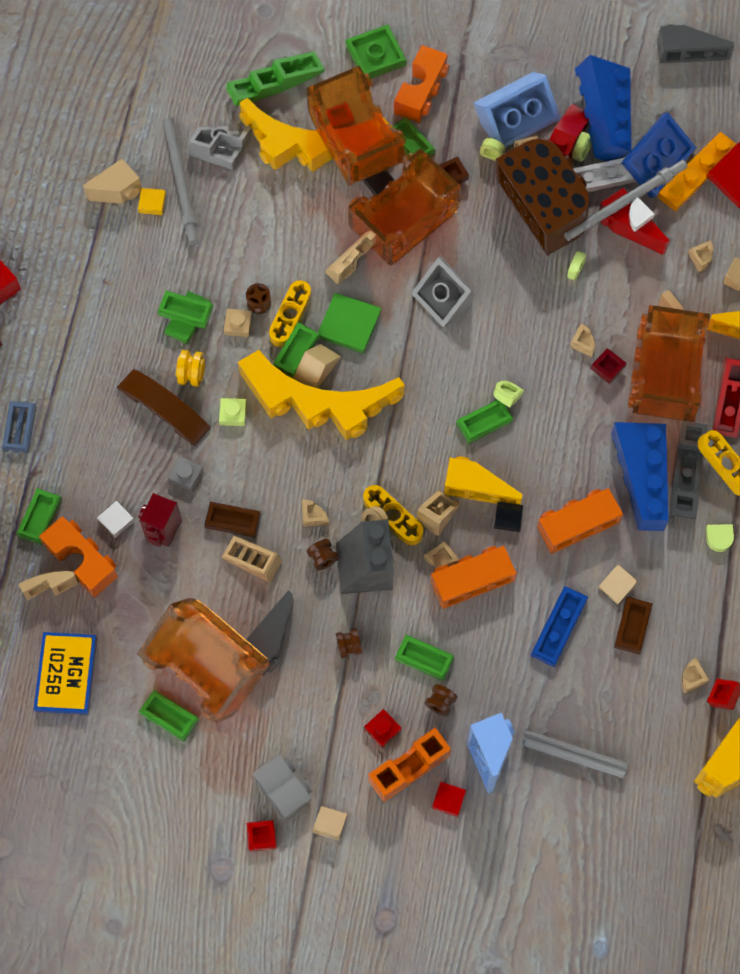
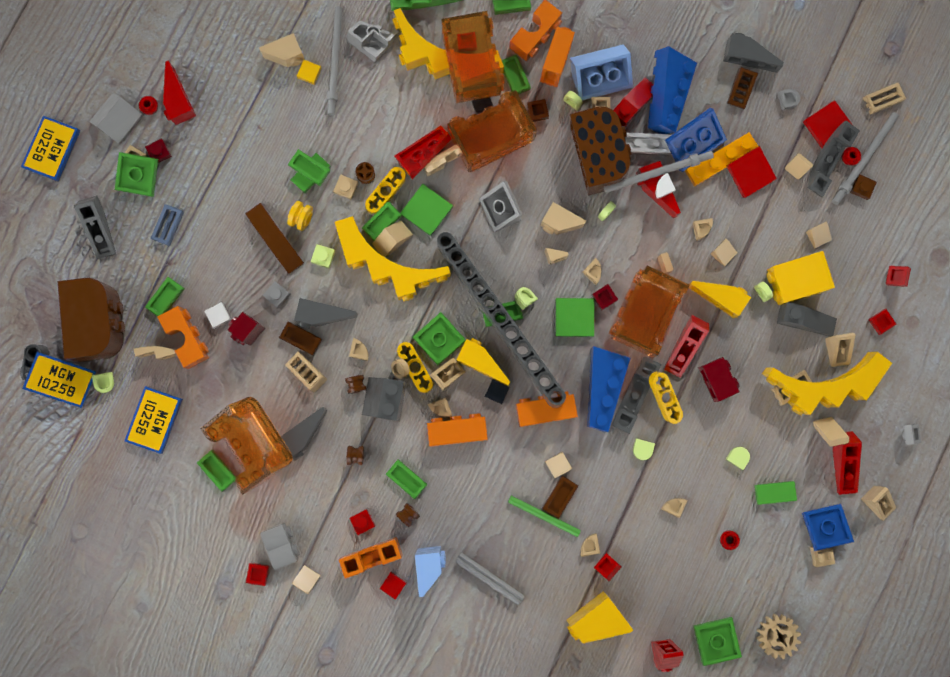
camera: 10 degrees right, 15 degrees up
blue tile [530,586,588,667] -> none
yellowish green tile [572,132,591,162] -> none
none -> dark grey slope [294,298,358,329]
none -> red wing [395,125,451,180]
none -> bright green tile [413,312,466,366]
none -> dark grey beam [437,232,566,408]
none -> bright green bar [508,495,581,537]
none -> orange window [540,26,575,88]
none -> tan slope [540,202,586,235]
none -> tan slope [545,248,568,265]
none -> bright green tile [555,298,594,337]
none -> reddish brown slope [727,67,758,109]

